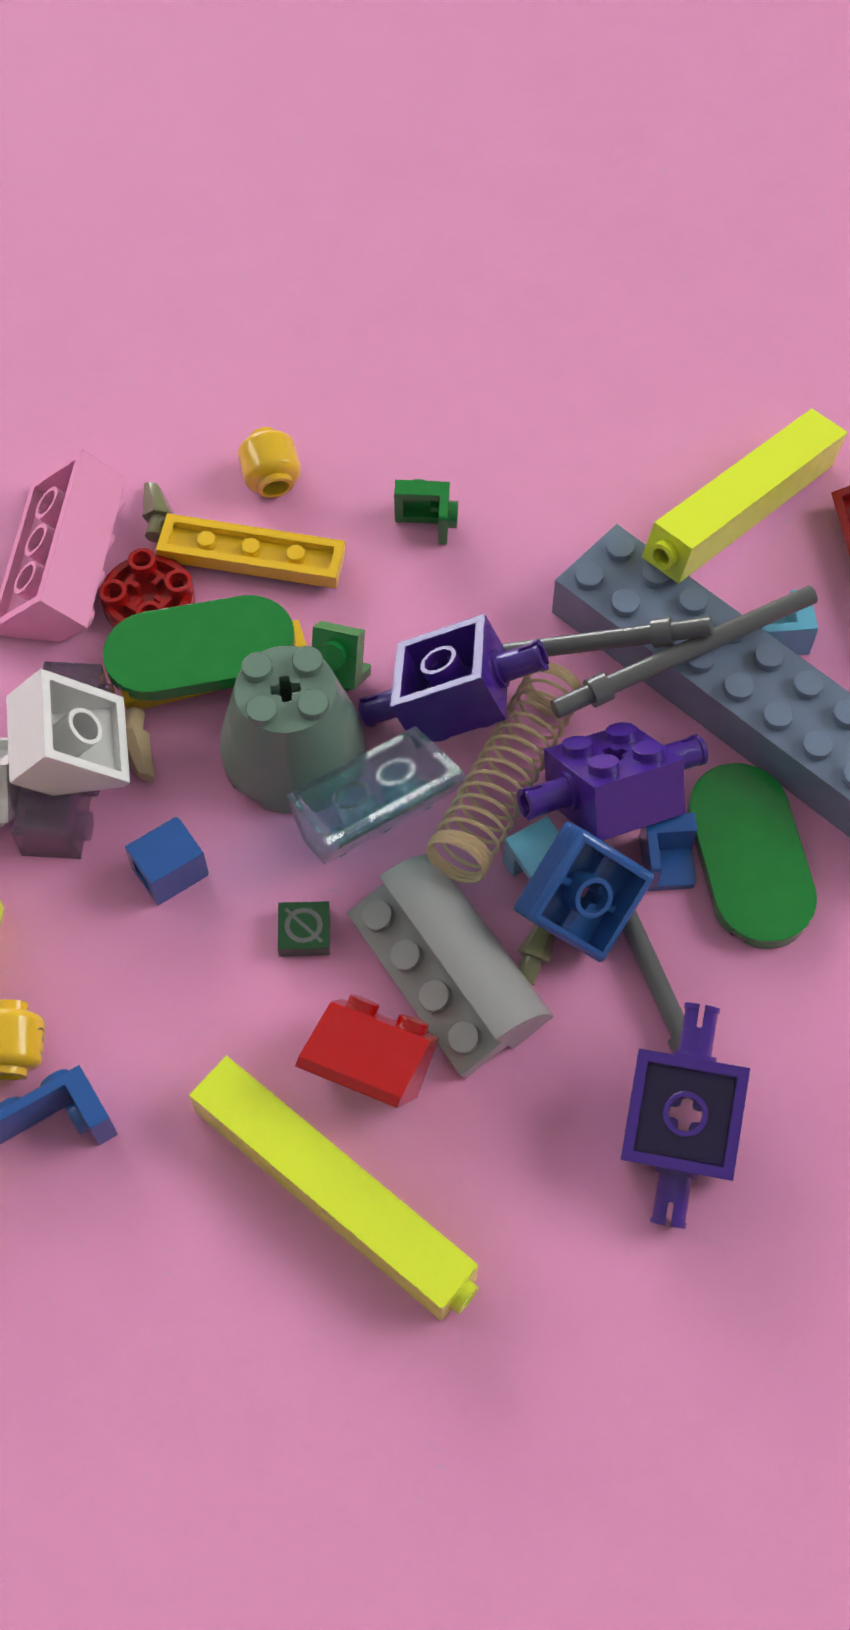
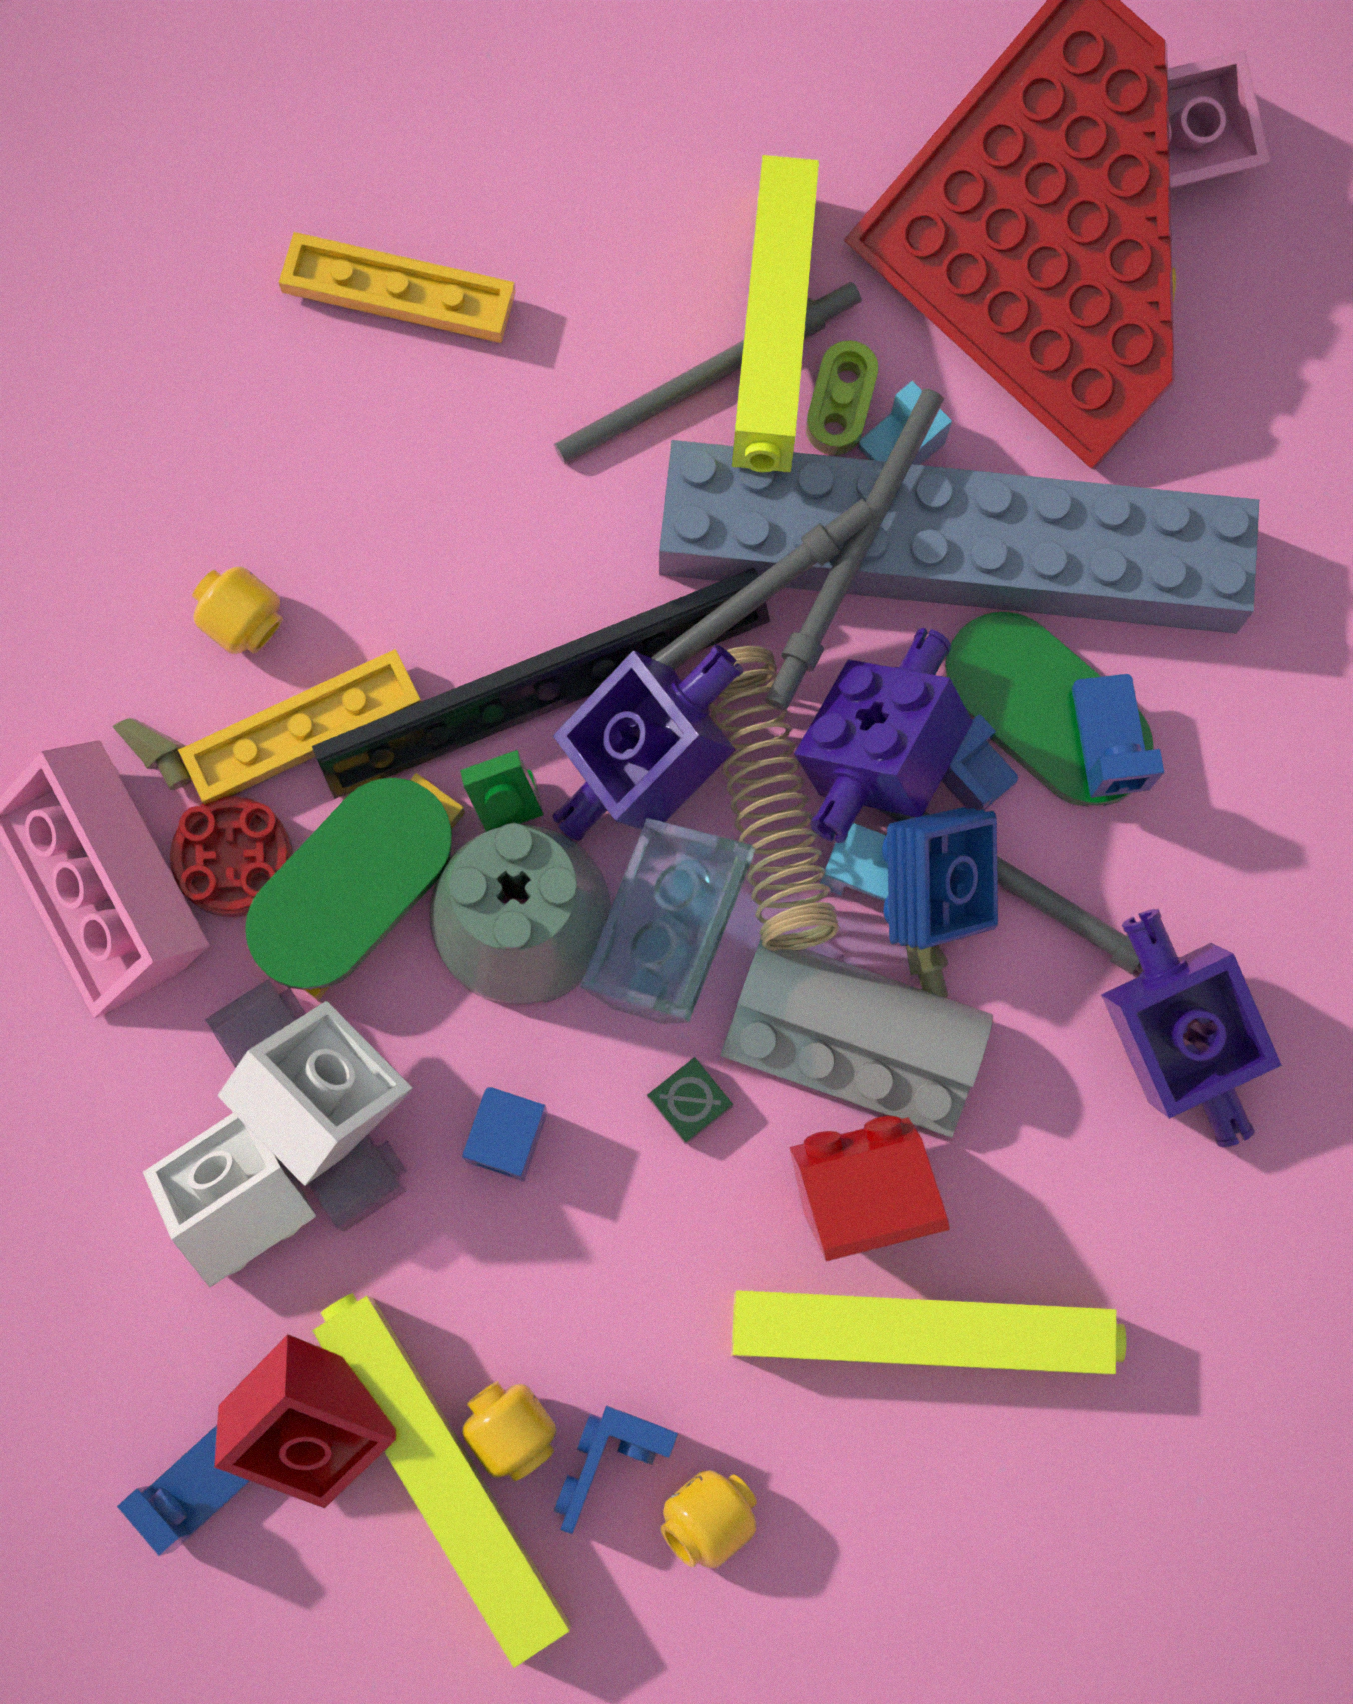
camera: 40 degrees left, 15 degrees up
tan bar [125,707,155,782] -> none
green bracket [394,479,458,544] -> none
none -> yellow plate [278,232,516,343]
none -> black tile [312,568,770,799]
none -> dark grey bar [554,282,861,464]
none -> yellow head [660,1470,757,1568]
none -> lime plate [806,340,878,455]
none -> blue bracket [1072,674,1164,798]

